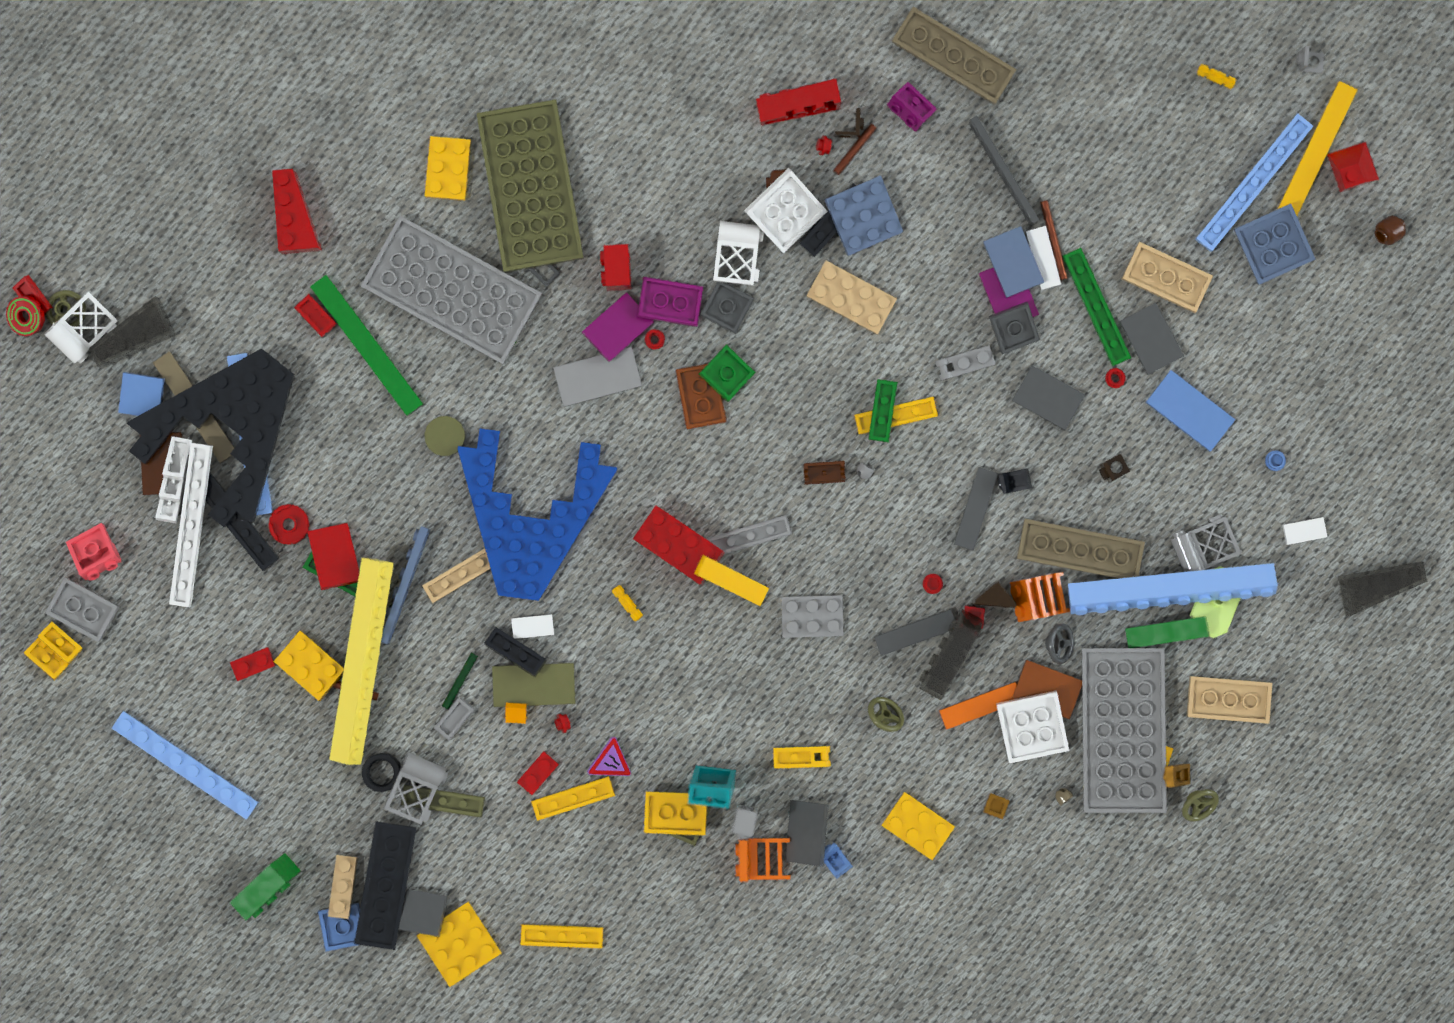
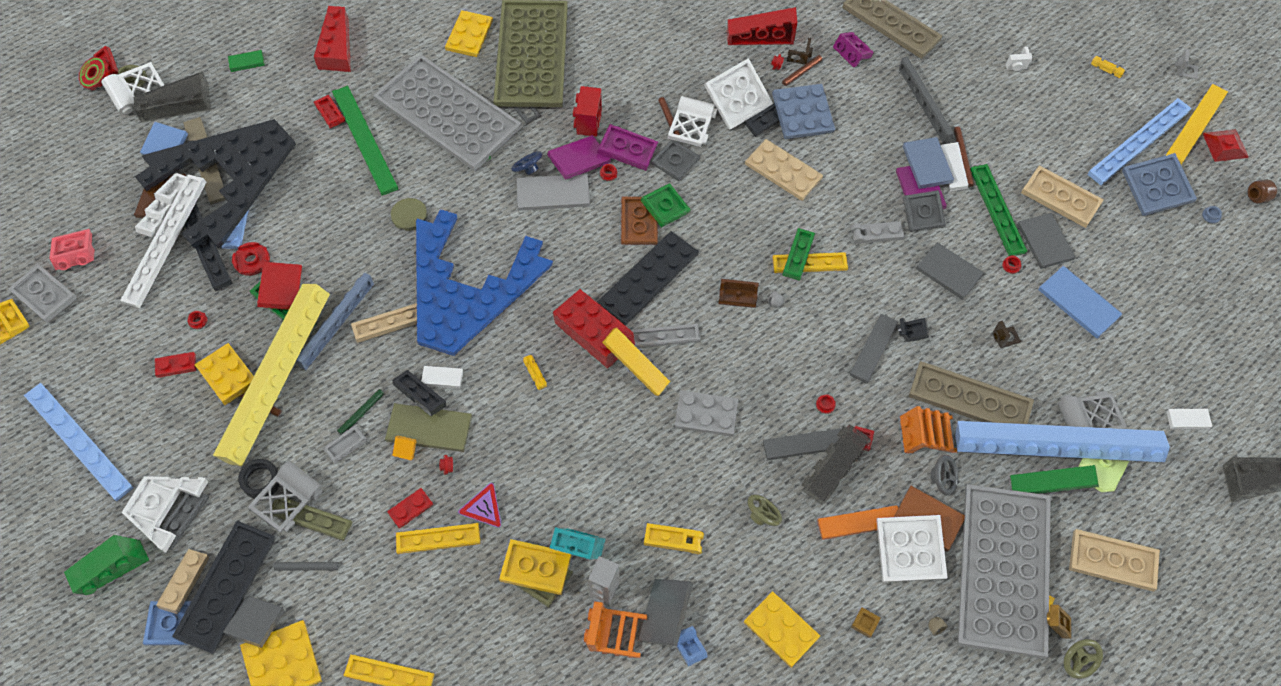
camera: 10 degrees right, 25 degrees down
dark brown slope [971,581,1016,608] -> none
medium blue plate [1265,451,1286,471] -> none
none -> white wing [122,477,208,553]
none -> dark grey tile [161,493,209,550]
none -> red plate [187,311,208,329]
none -> green tile [228,50,265,72]
none -> dark grey bar [274,562,339,571]
none -> dark blue piece [511,151,543,175]
none -> black plate [597,231,699,326]
none -> copper bar [658,97,680,135]
none -> white bracket [1006,47,1032,71]
none -> sand blue plate [1202,206,1222,223]

